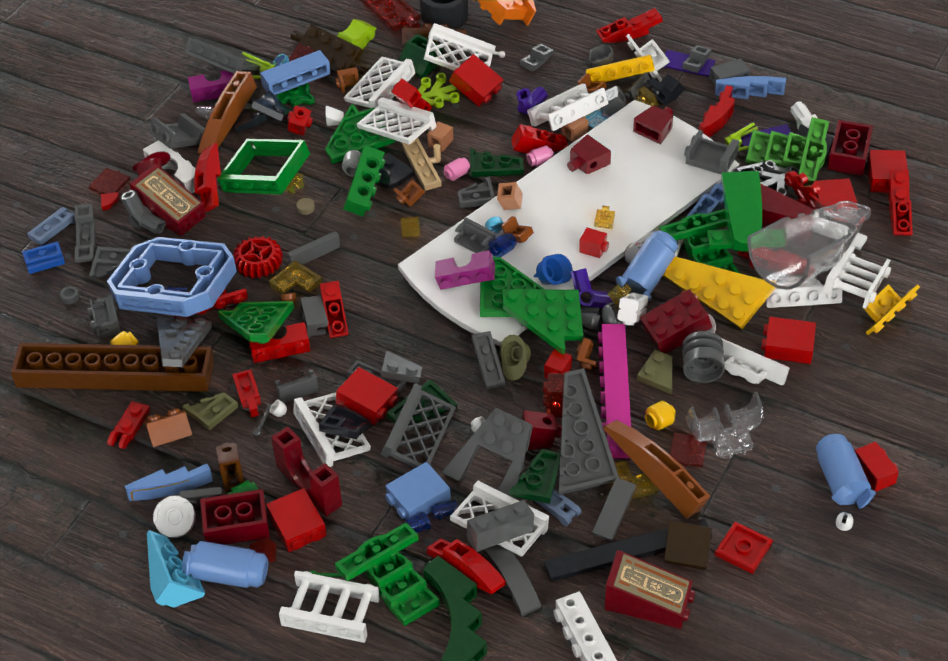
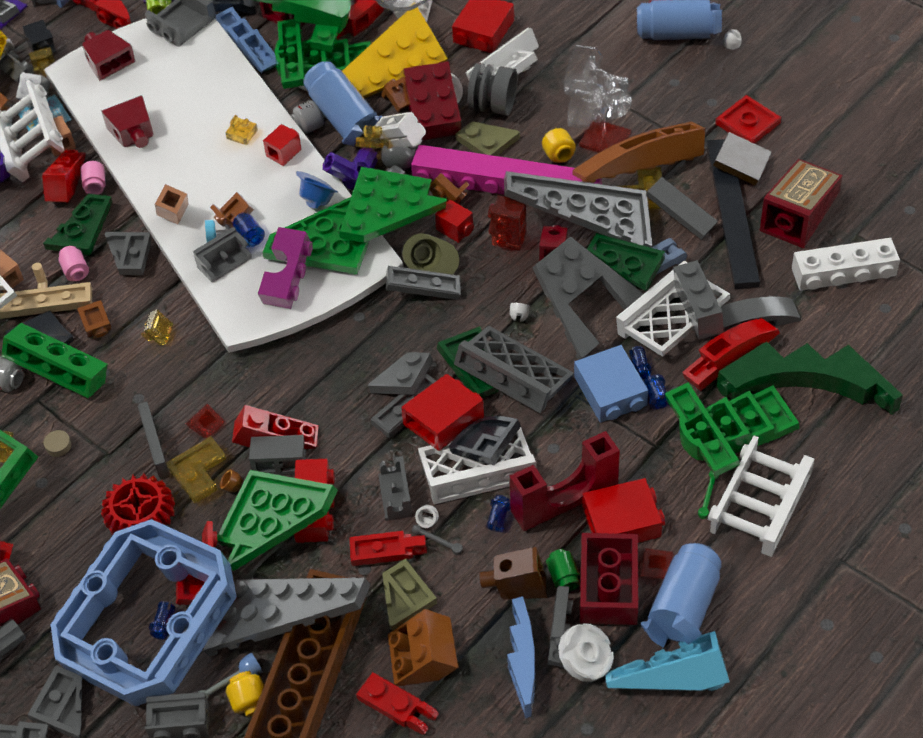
camera: 75 degrees left, 5 degrees up
none -> clear red slope [186,403,225,439]
none -> medium blue hinge [198,652,263,699]

